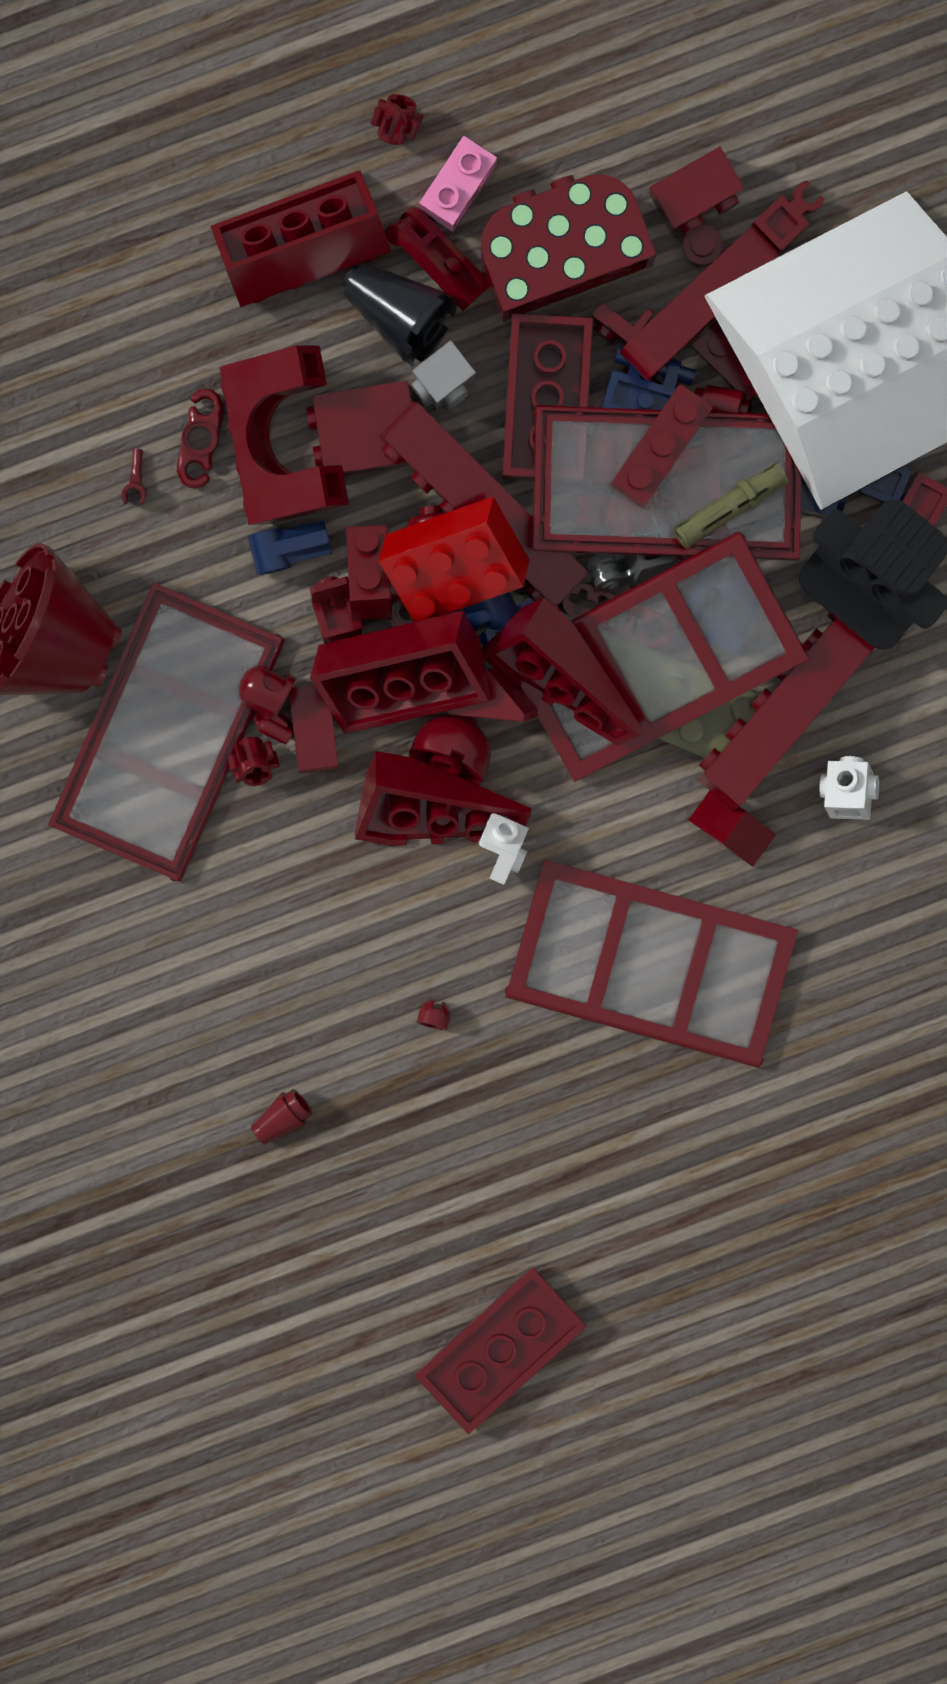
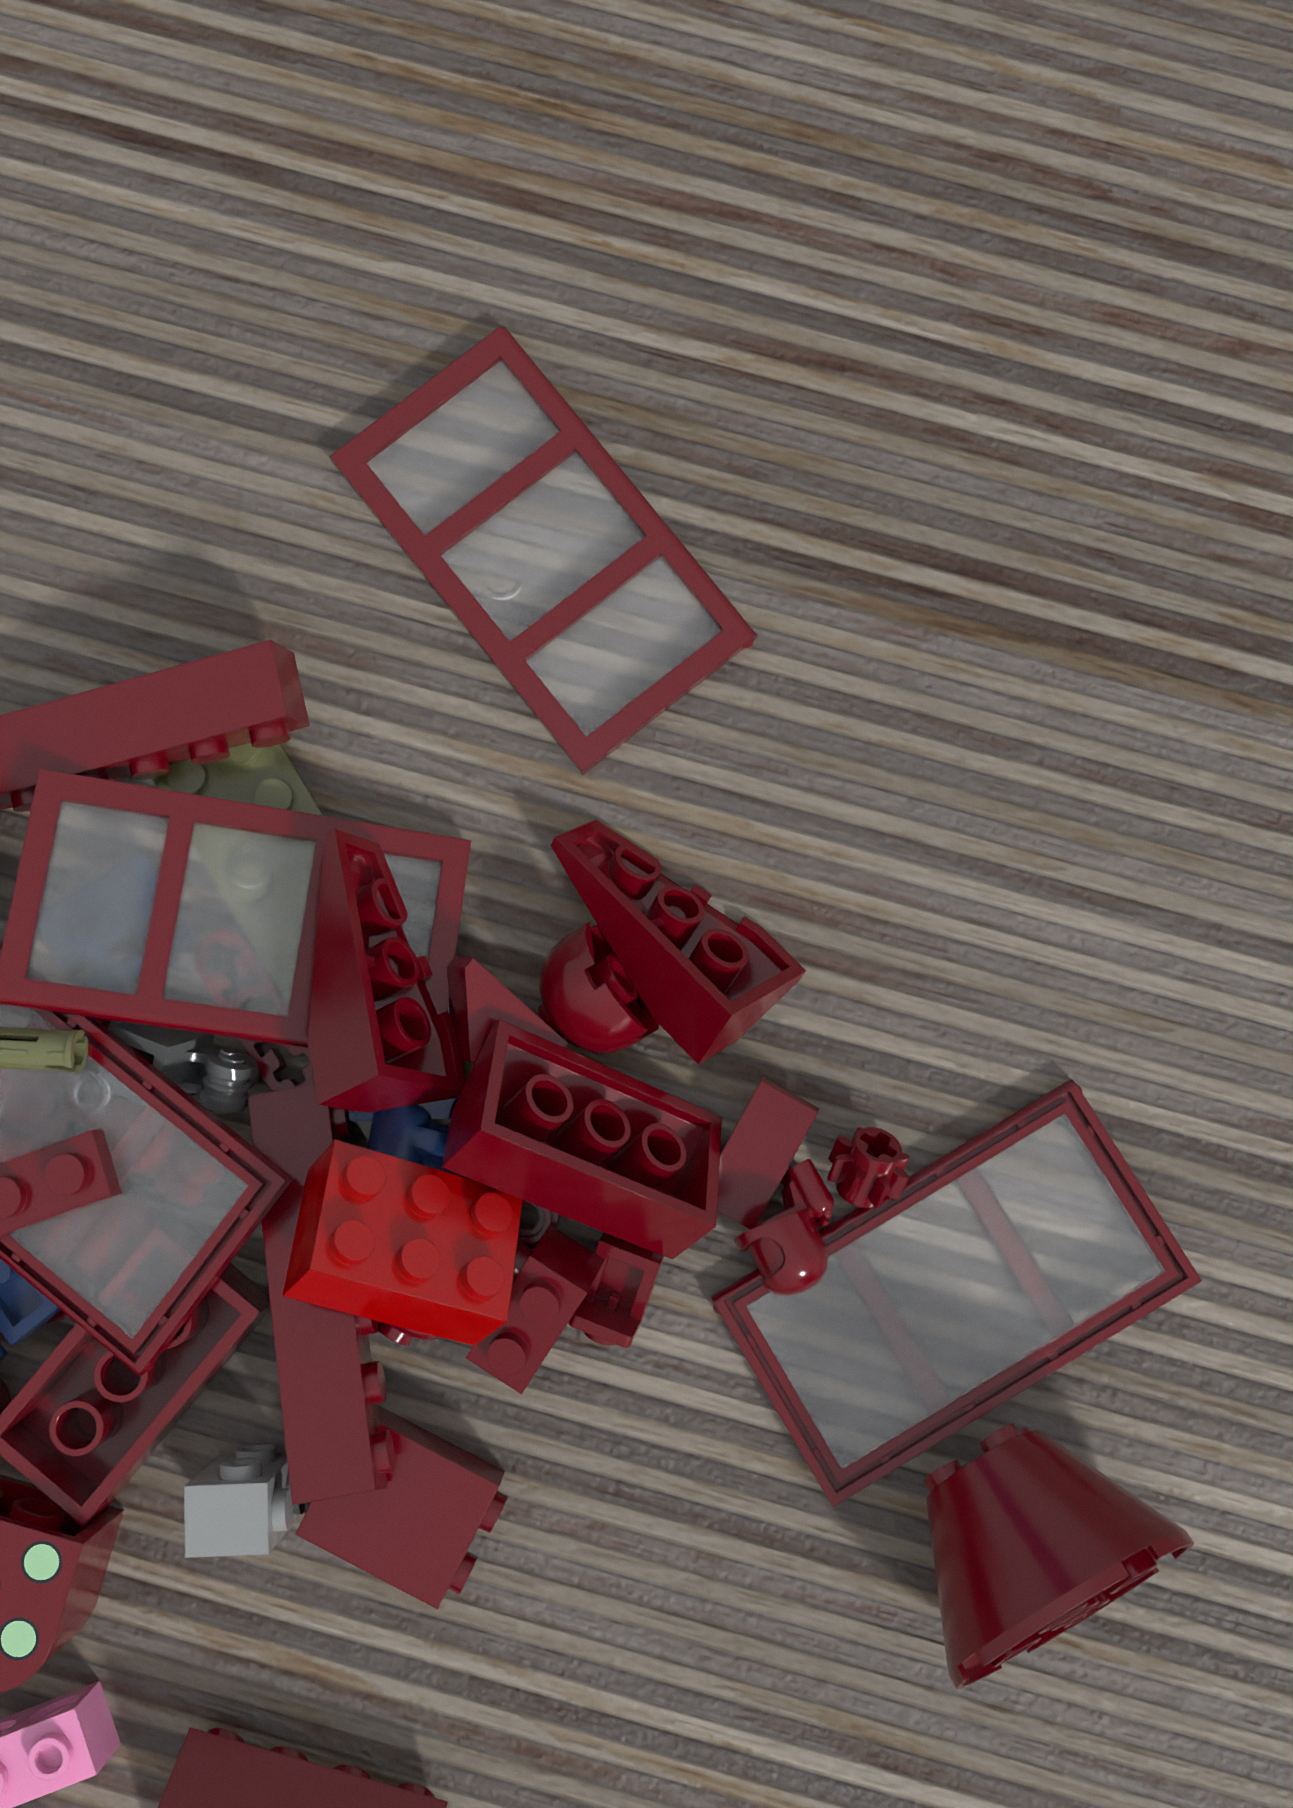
camera: 145 degrees left, 5 degrees down
dark red hand [121,449,147,505] -> none
dark red piece [176,388,224,489] -> none
dark red arch [219,345,349,525] -> none
dark blue piece [247,520,332,575] -> none
dark red cone [251,1089,312,1145] -> none
black cone [343,263,457,366] -> none
dark red plate [385,207,490,311] -> none
dark red plate [414,1266,587,1435] -> none
dark red hinge [416,999,451,1031] -> none
white bracket [479,813,529,885] -> none
dark red slope [688,791,776,867] -> none
white brick [820,756,879,820] -> none

